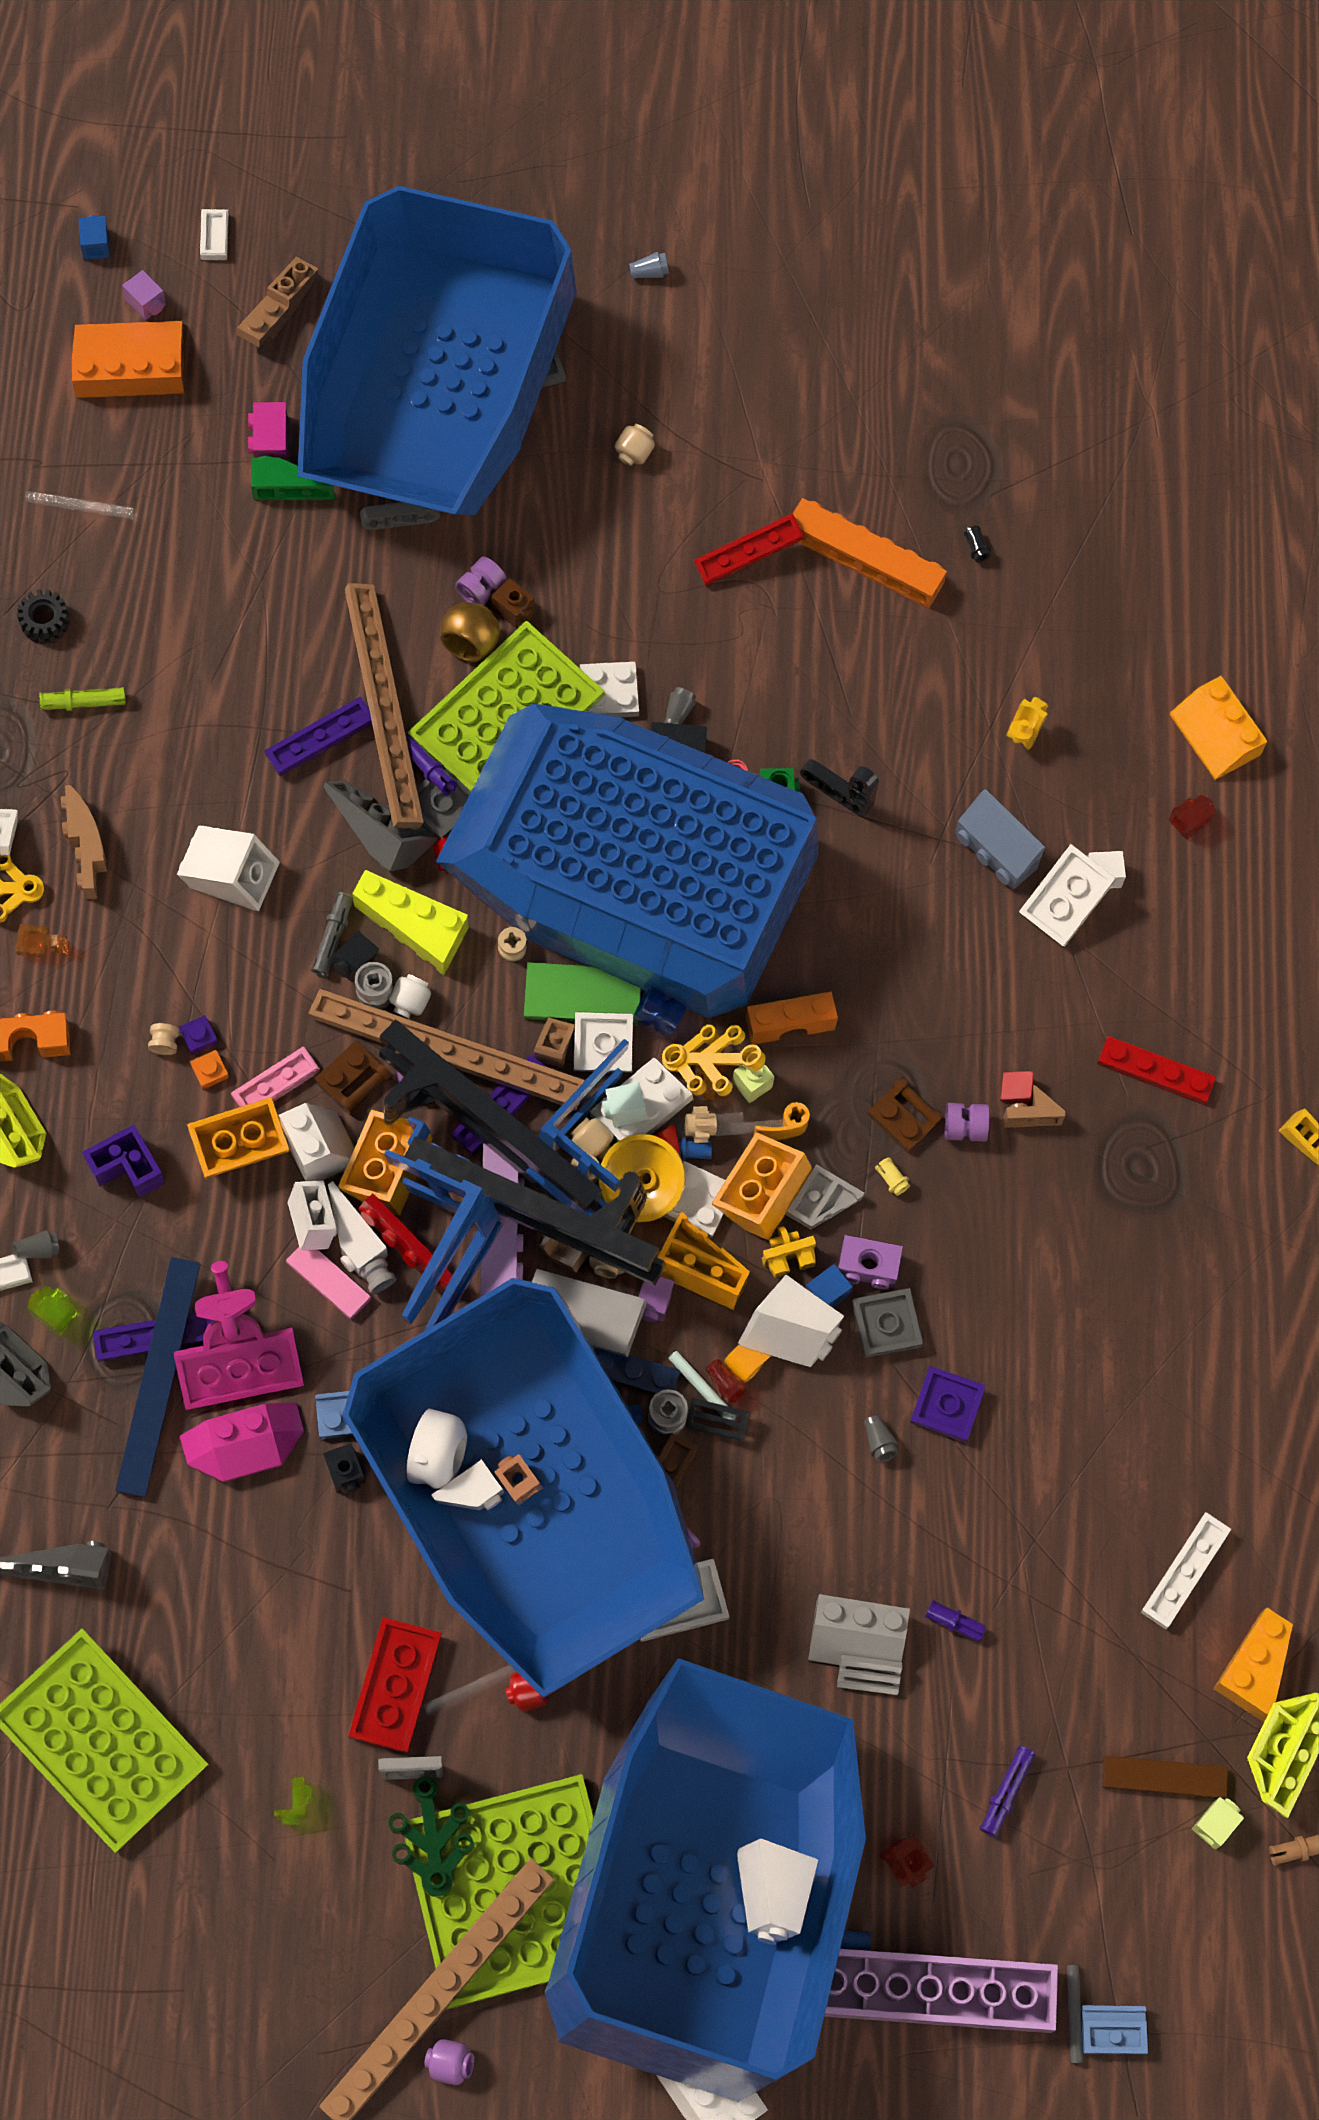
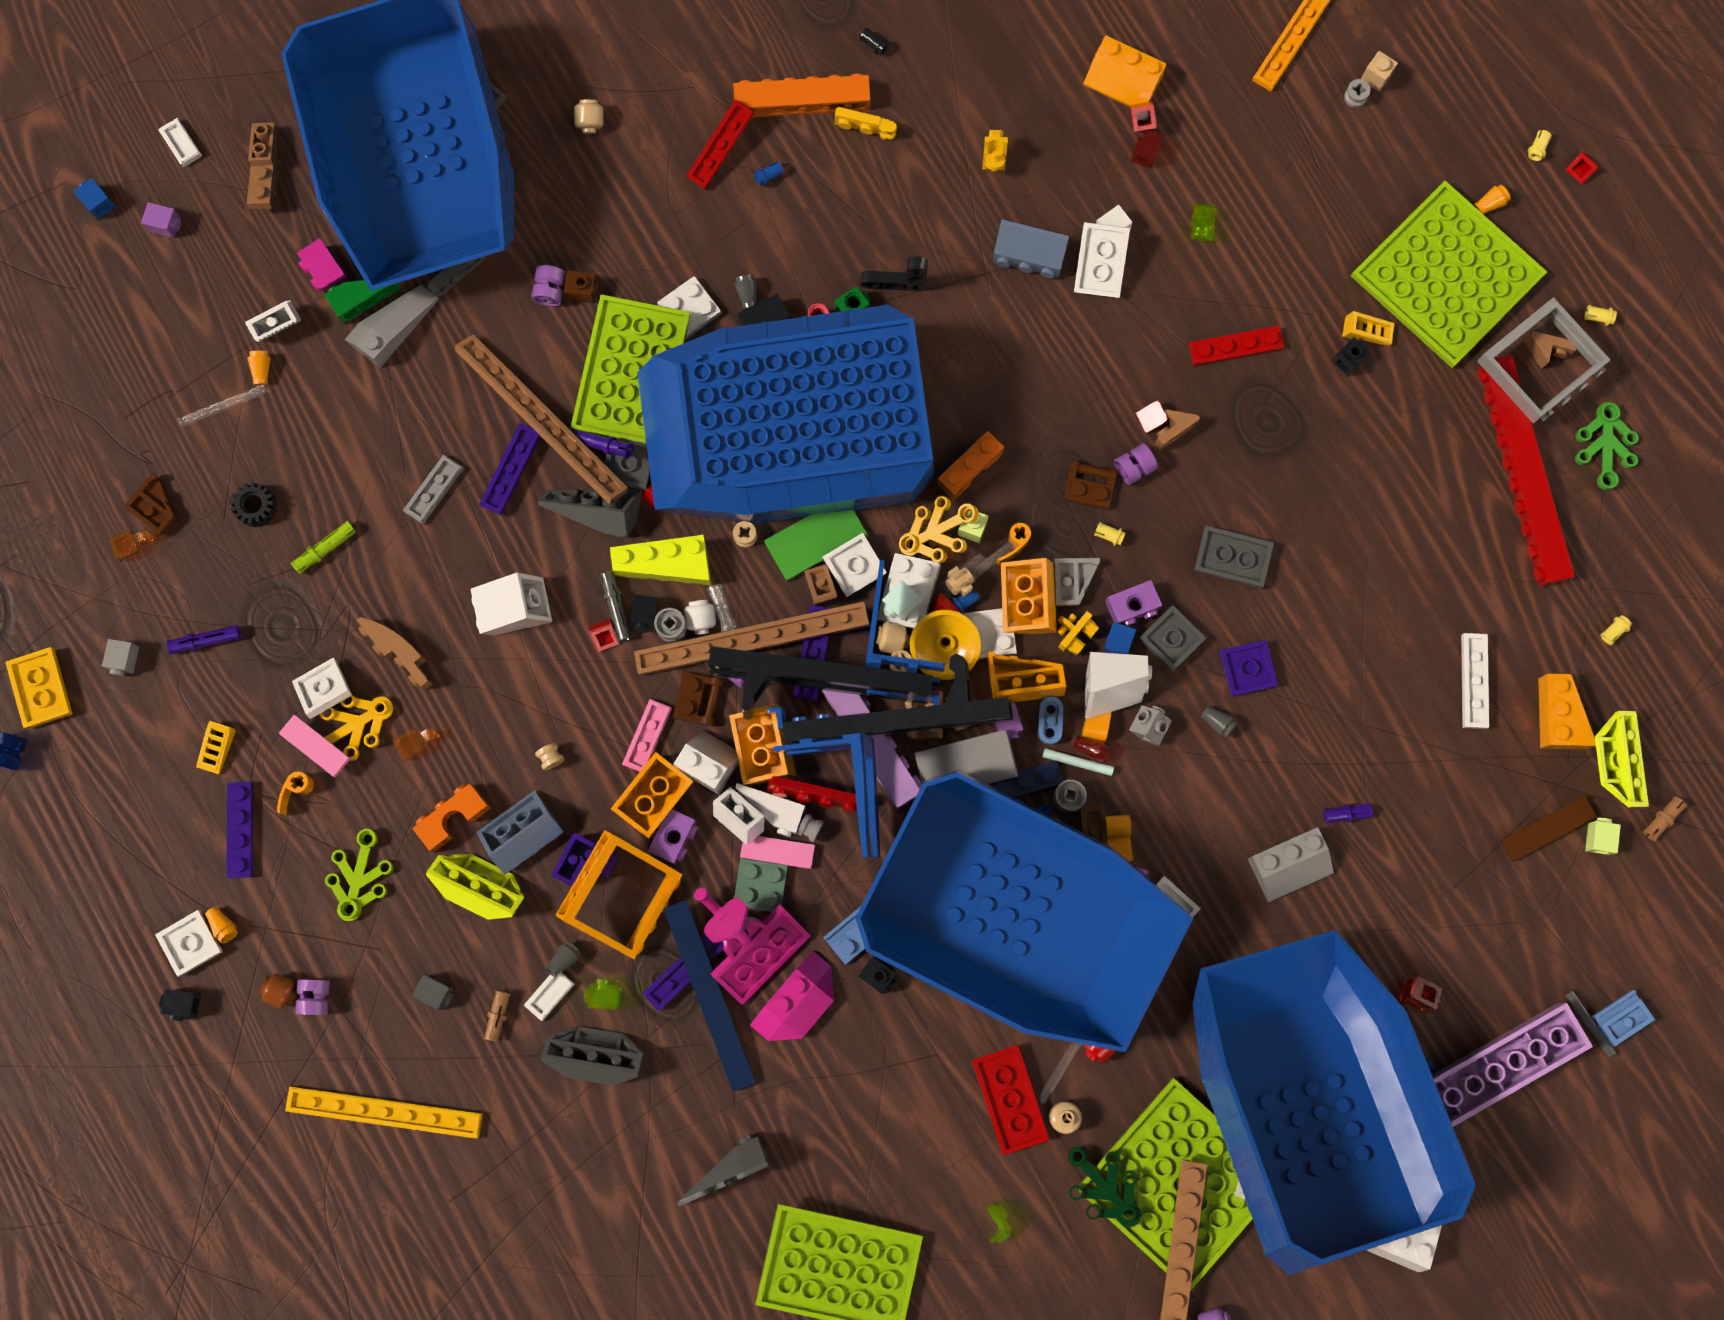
camera: 25 degrees left, 10 degrees up
orange slope [72,321,184,398] -> none
dark purple plate [179,1015,218,1055] -> none
orange plate [190,1050,229,1090] -> none
light grey tile [378,1756,443,1780] -> none
white piece [407,1409,467,1489] -> none
white slope [432,1459,504,1510] -> none
pearl gold wheel [439,602,500,662] -> none
nougat brick [494,1454,543,1506] -> none
clear blue wheel [633,987,686,1038] -> none
black tile [685,1397,751,1441] -> none
white slope [737,1839,818,1945] -> none
light grey tile [837,1655,902,1695] -> none
dark purple pin [979,1745,1036,1838] -> none
none -> white brick [245,300,301,342]
none -> light orange cone [247,351,271,385]
none -> light grey wedge [345,284,439,368]
none -> light grey tile [403,454,463,525]
none -> sand blue slope [476,790,563,875]
none -> light orange window [555,830,683,959]
none -> red slope [589,619,620,652]
none -> medium lavender brick [648,809,698,865]
none -> clear pin [707,584,737,632]
none -> sand green plate [734,858,788,912]
none -> blue pin [753,161,784,186]
none -> yellow hinge [835,107,897,141]
none -> medium blue plate [1038,697,1063,745]
none -> tan head [1049,1101,1082,1134]
none -> light orange panel [1105,815,1133,861]
none -> brick [1129,101,1157,132]
none -> light grey brick [1129,705,1172,746]
none -> clear neon green bracket [1190,203,1217,242]
none -> dark grey plate [1193,525,1274,589]
none -> black brick [1331,337,1371,377]

